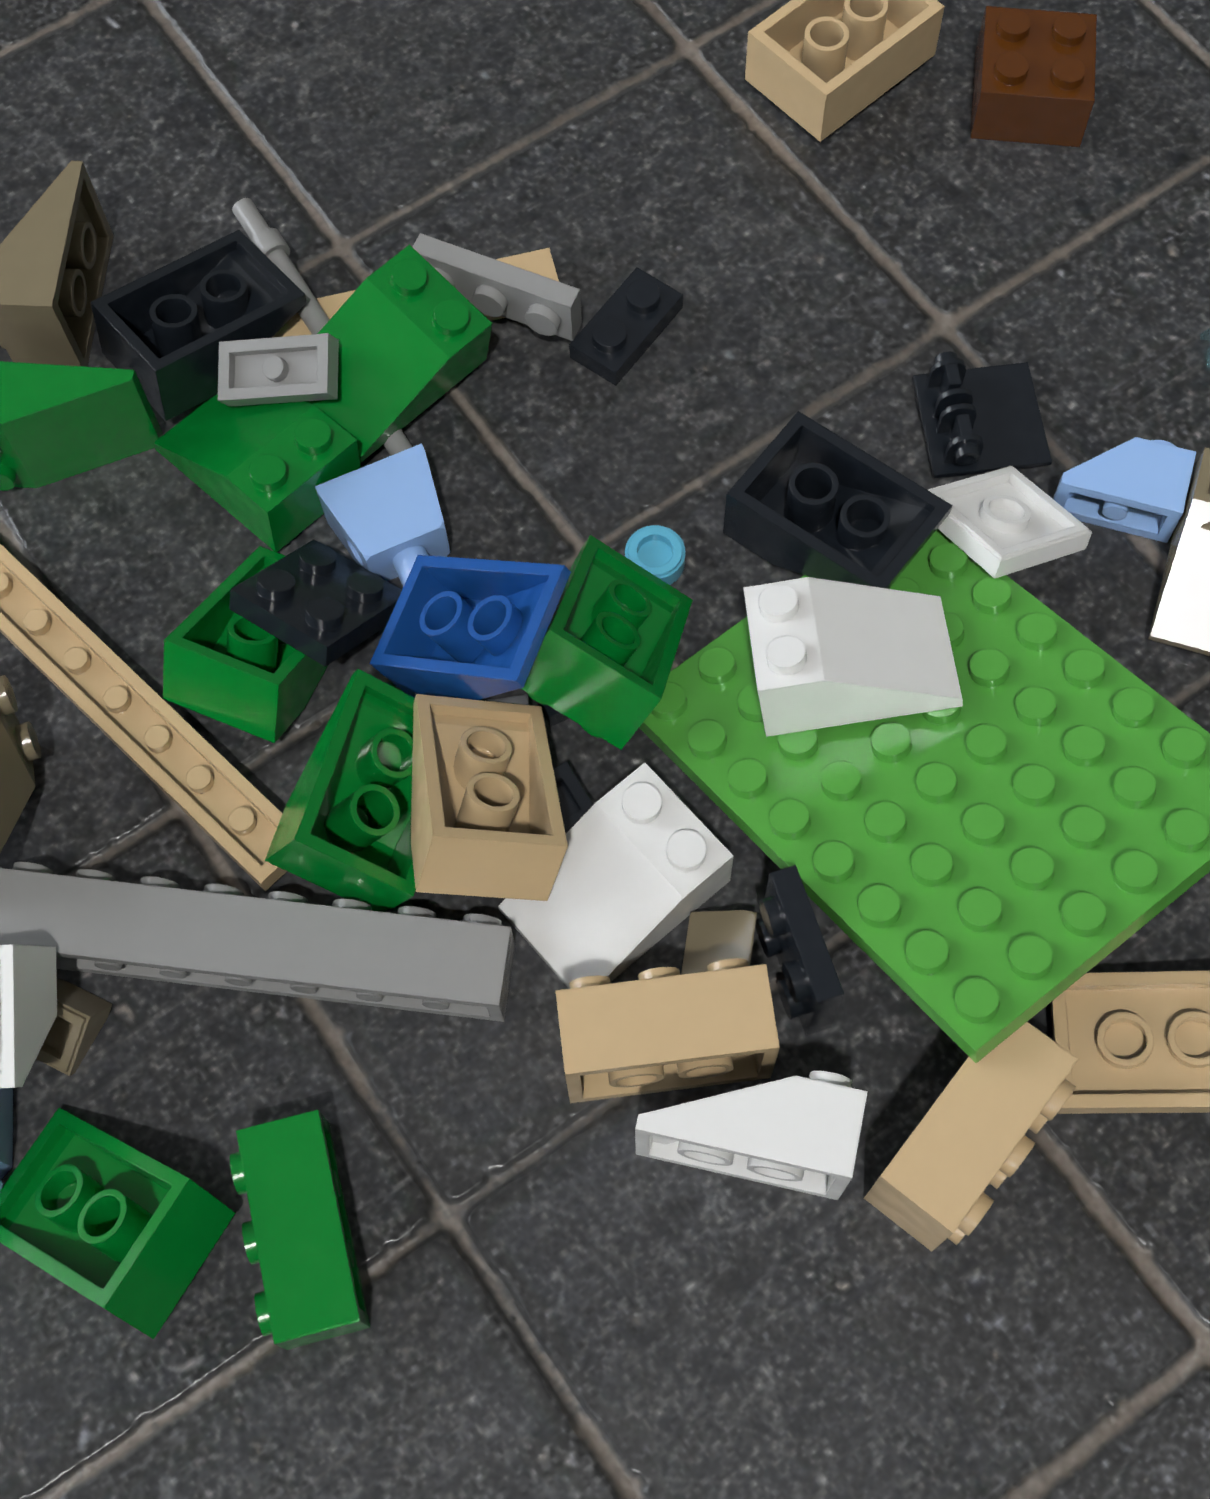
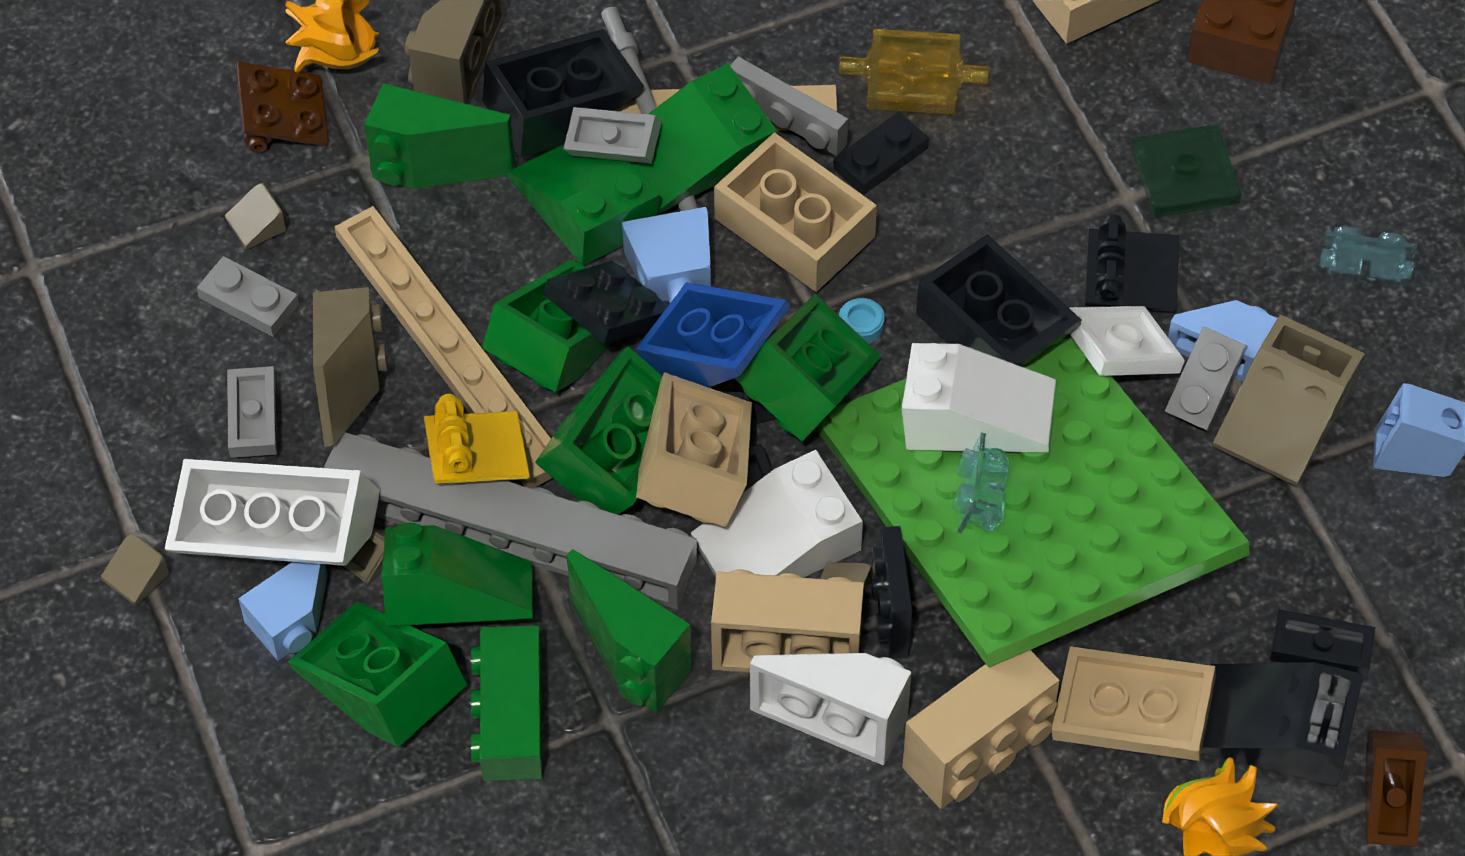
camera: 10 degrees right, 10 degrees down
none -> green slope [382,523,533,626]
none -> yellow hinge [424,394,530,484]
none -> green slope [566,549,692,713]
none -> tan brick [714,132,877,292]
none -> clear yellow plate [839,29,989,114]
none -> clear light blue hinge [953,432,1010,534]
none -> clear green plate [1131,124,1242,218]
none -> light grey plate [1165,326,1248,431]

